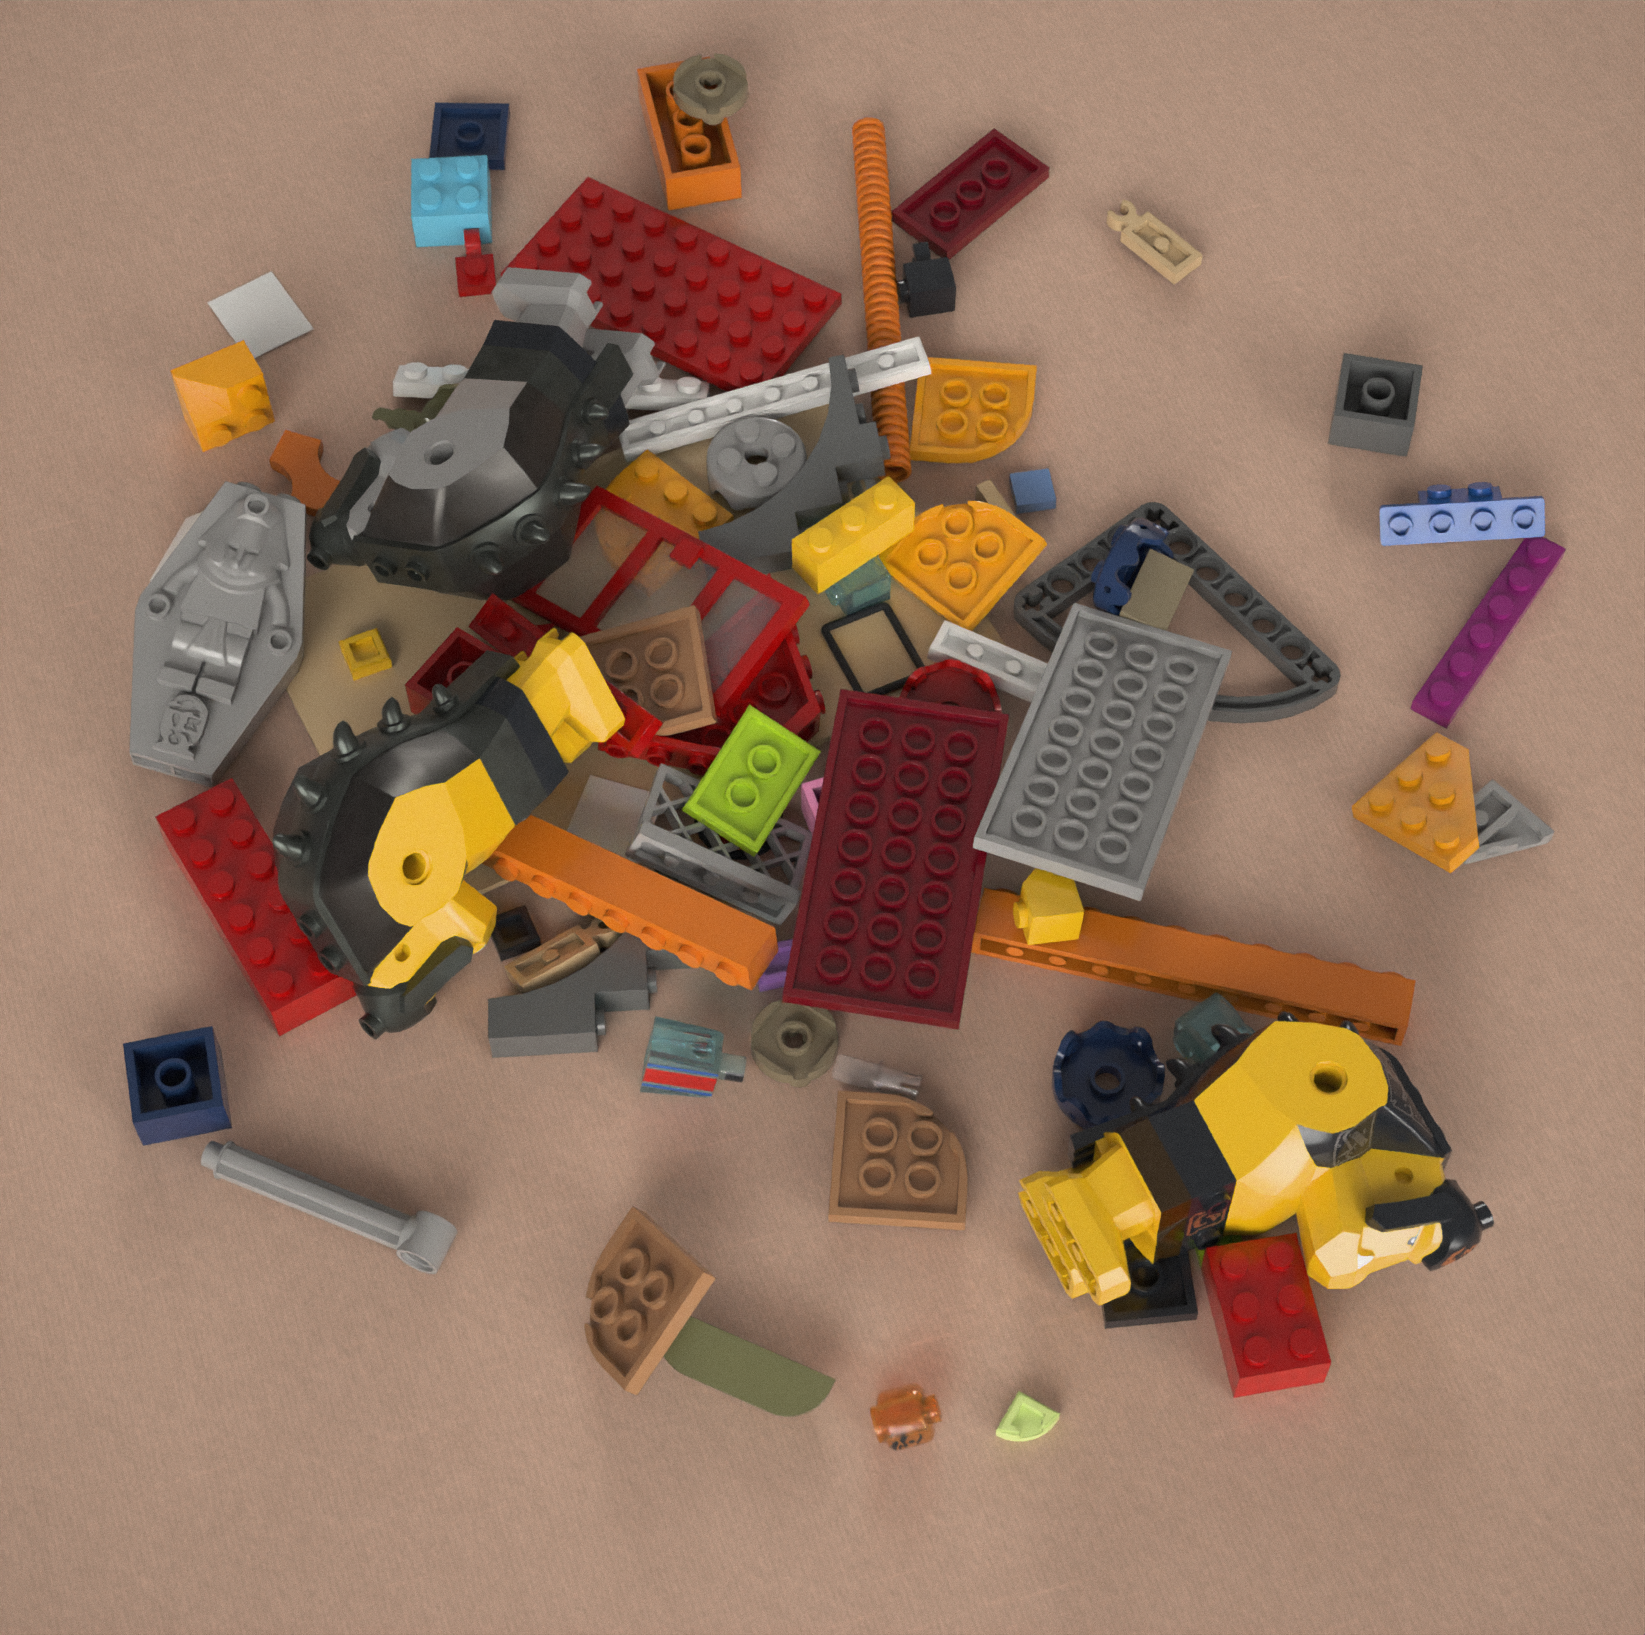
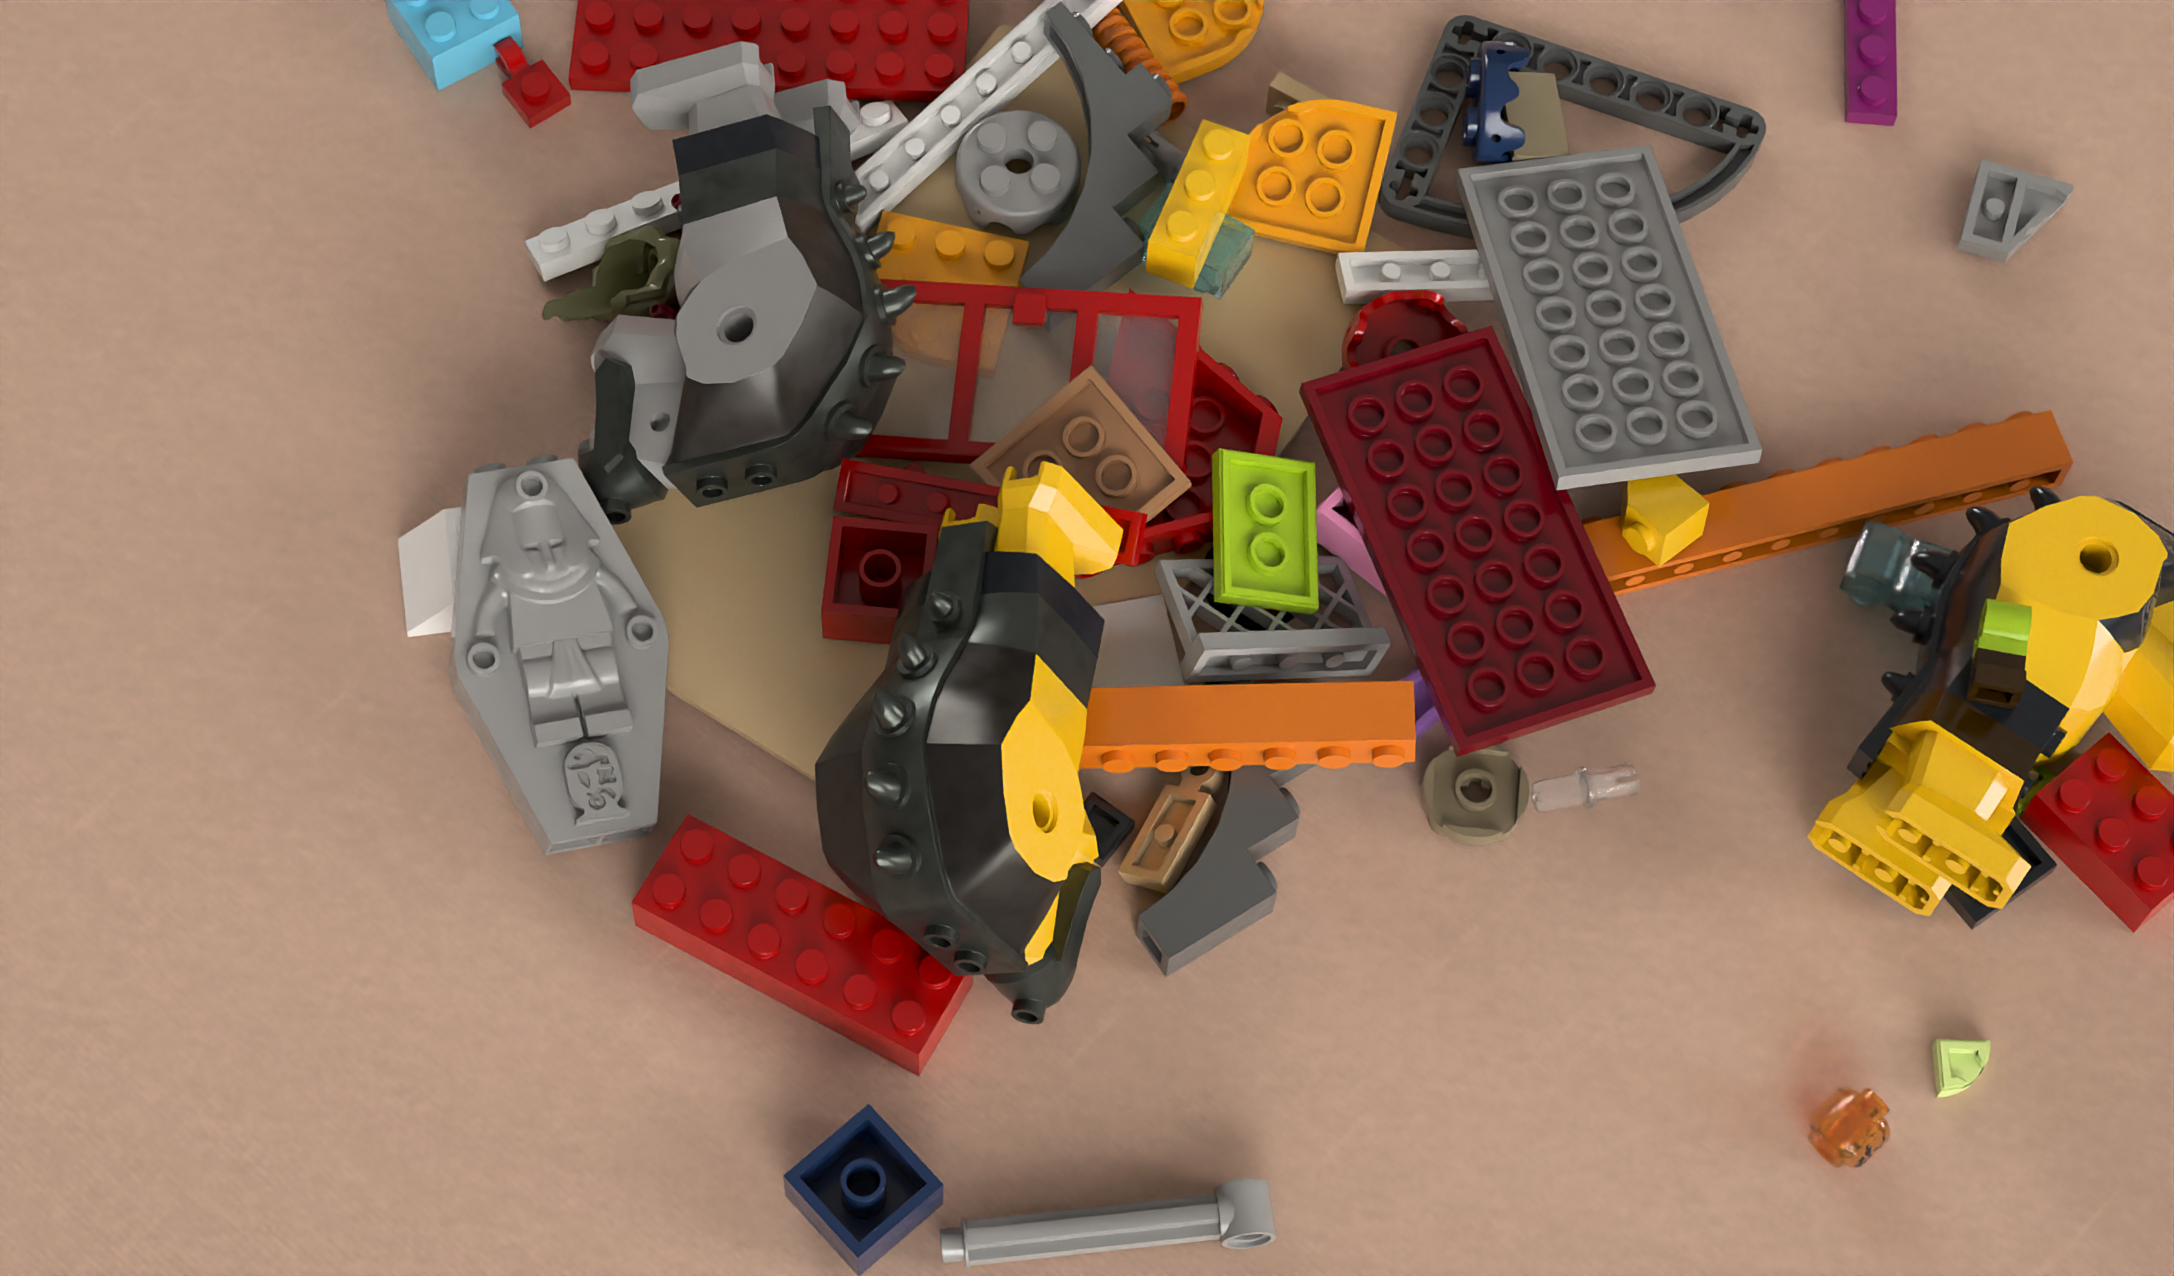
camera: 35 degrees left, 5 degrees up
light orange slope [170,340,275,452] -> none
white sticker [208,271,314,358] -> none
orange tile [269,430,341,516] -> none
yellow tile [338,628,393,681] -> none
medium nougat plate [584,1206,716,1395] -> none
clear light blue torso [640,1016,746,1098] -> none
olive brick [664,1316,836,1417] -> none
black piece [821,602,925,695] -> none
medium nougat plate [828,1090,968,1231] -> none
medium blue tile [1009,468,1056,514] -> none
dark blue plate [1052,1021,1165,1129] -> none
light orange plate [1352,732,1479,874] -> none
none -> leg [1965,598,2032,710]

